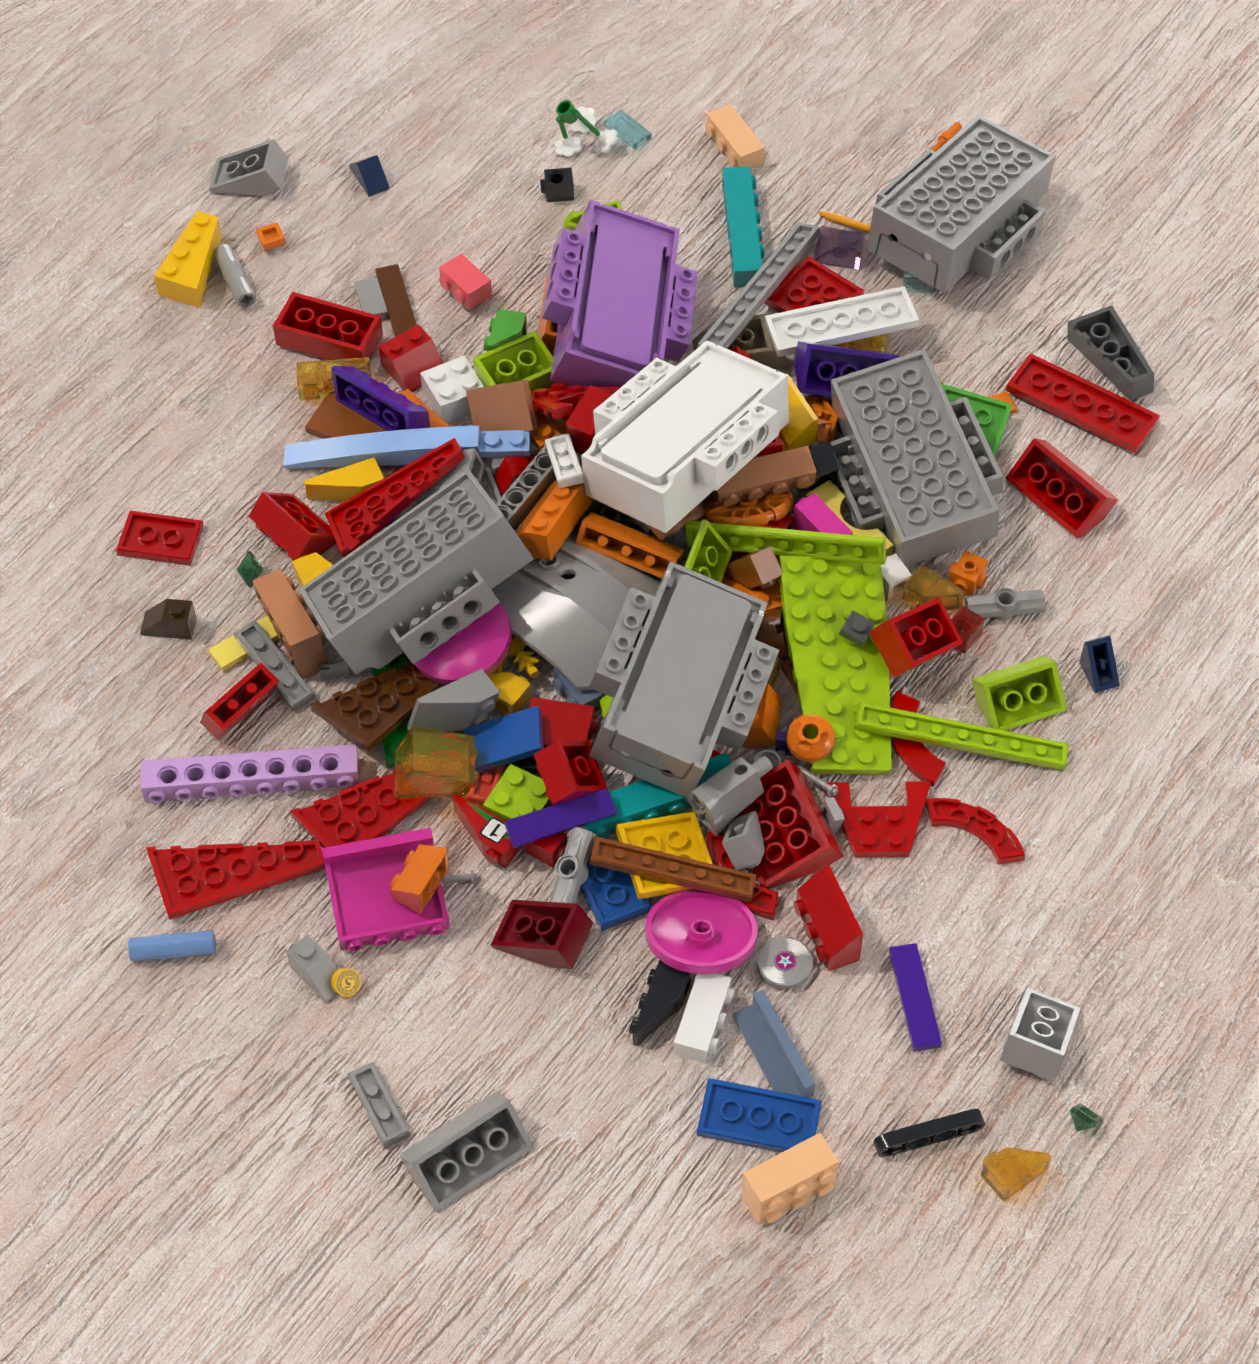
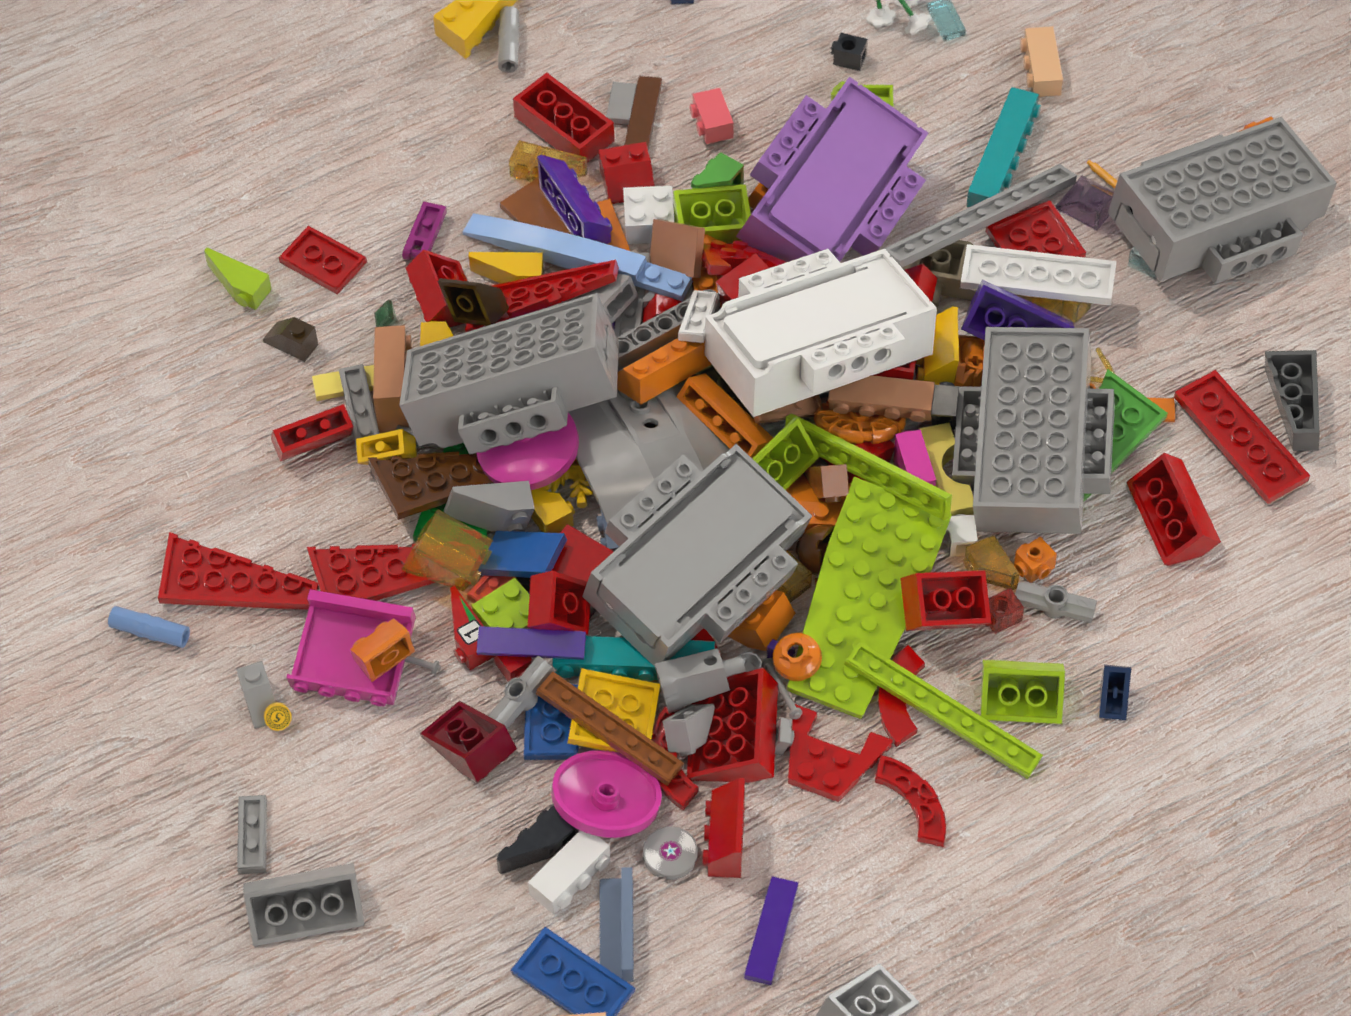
camera: 25 degrees right, 0 degrees up
lavender brick [141,744,360,803] -> none
orange plate [256,222,286,251] -> none
dark grey plate [839,611,875,647] -> none
none -> lime slope [204,247,272,310]
none -> yellow slope [356,429,417,465]
none -> magenta plate [402,201,447,260]
none -> dark brown slope [438,278,509,326]

